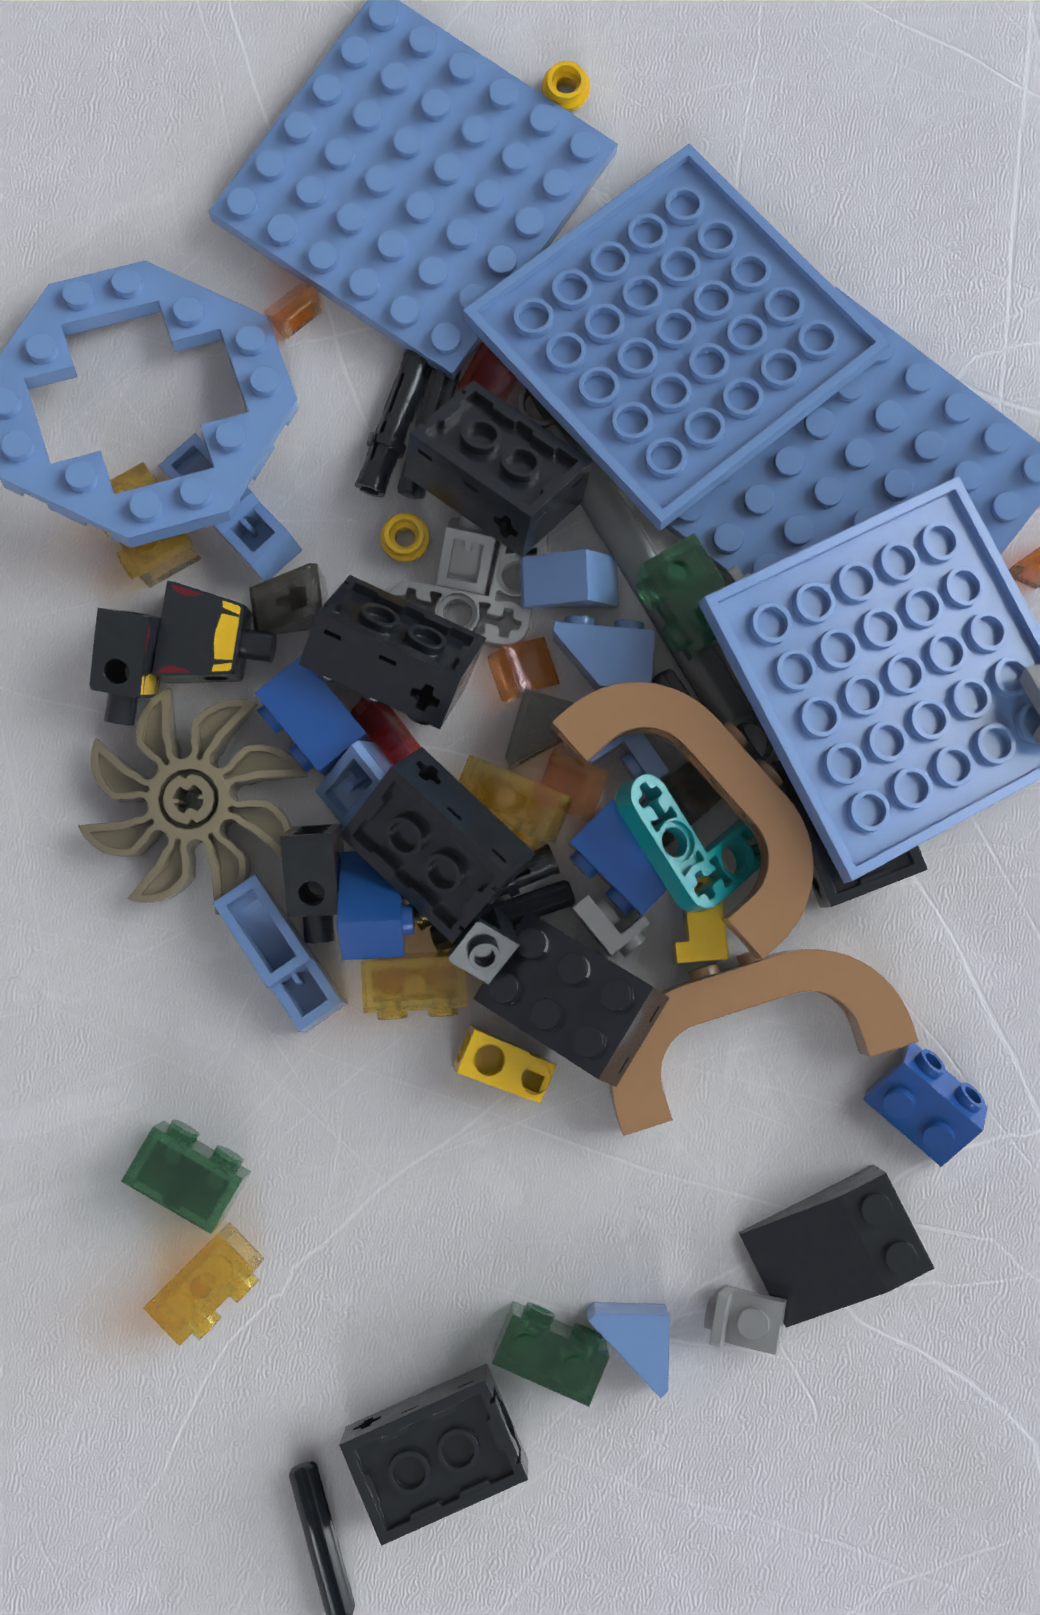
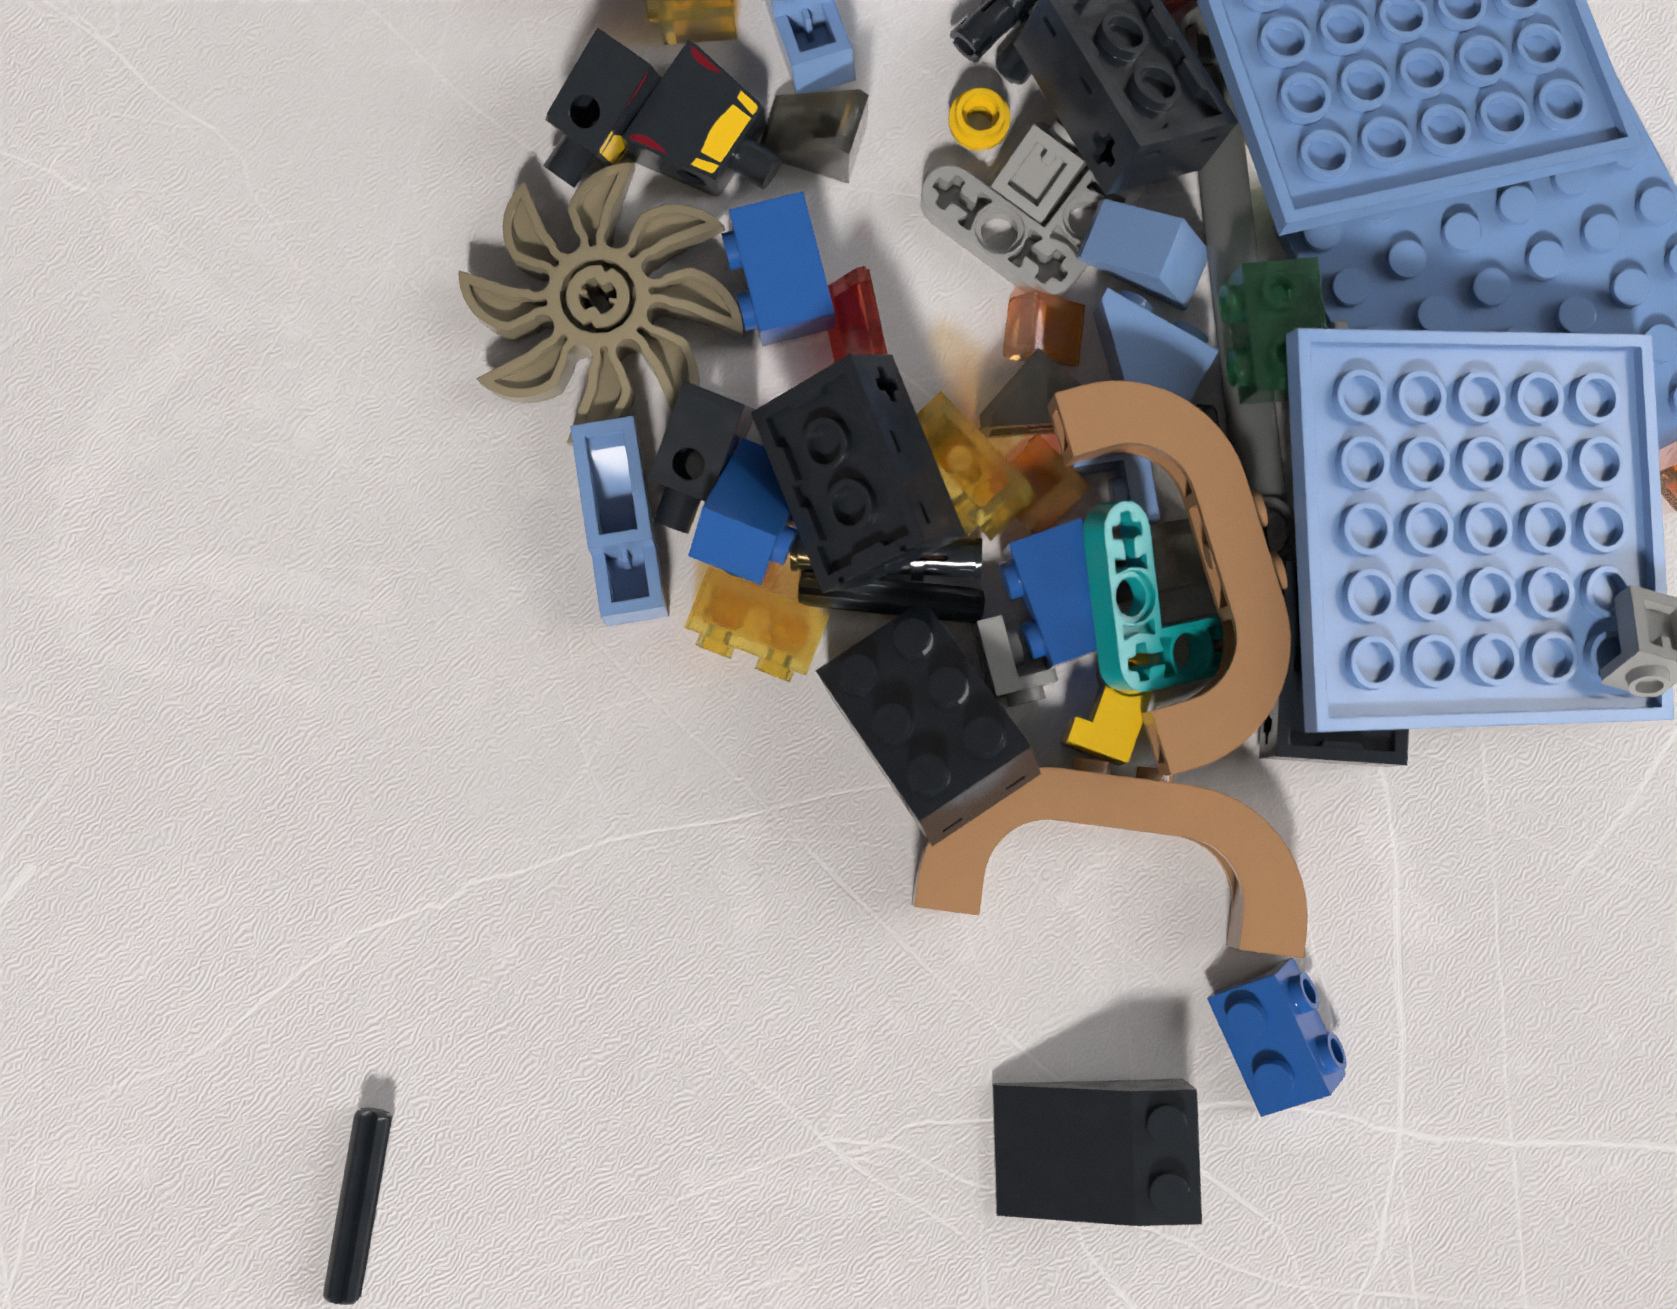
camera: 20 degrees right, 0 degrees up
clear green brick [121,1119,251,1234] -> none
clear yellow brick [143,1222,265,1346] -> none
black piece [299,575,486,729] -> none
medium blue slope [315,740,393,828] -> none
black piece [339,1364,528,1546] -> none
bracket [447,907,519,984] -> none
yellow leg [453,1024,558,1103] -> none
clear green brick [492,1301,610,1407] -> none
medium blue slope [586,1302,670,1398] -> none
light grey bracket [704,1285,787,1355] -> none

